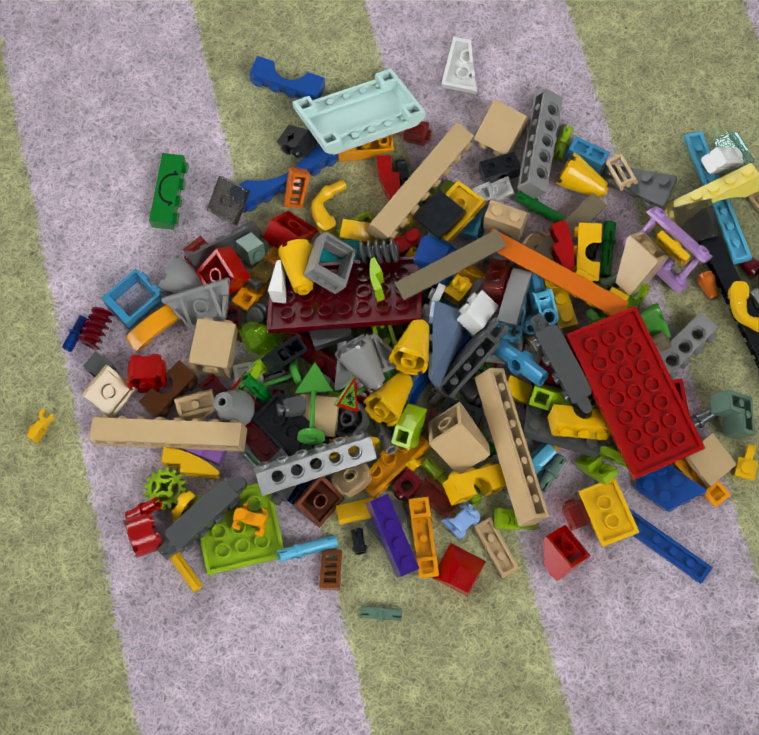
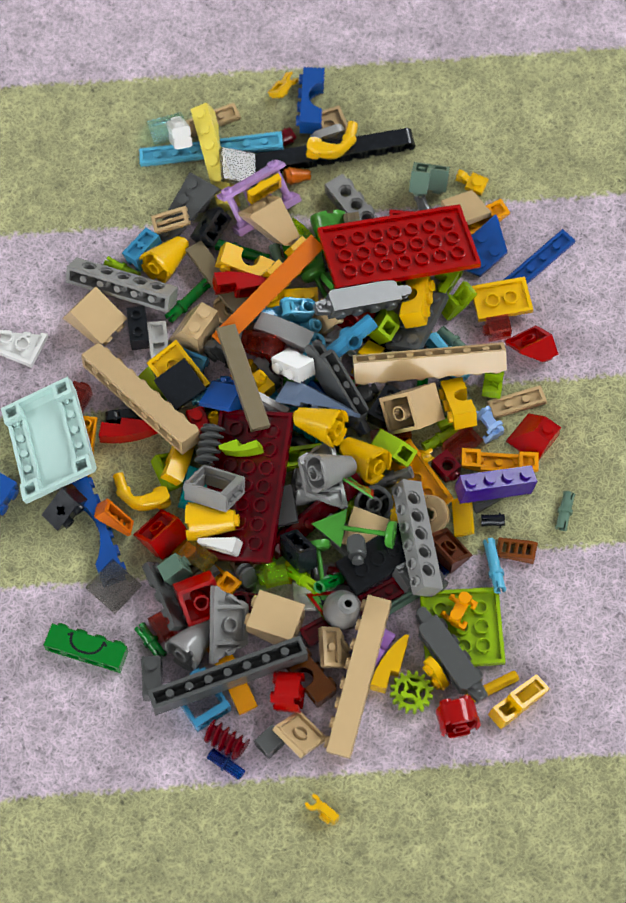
camera: 85 degrees left, 5 degrees down
red pin [125,497,162,519] -> none
none -> green pin [134,622,167,658]
none -> dark grey brick [141,655,163,701]
none -> dark grey brick [147,635,308,716]
none -> black brick [190,207,232,248]
none -> yellow slope [488,674,550,729]

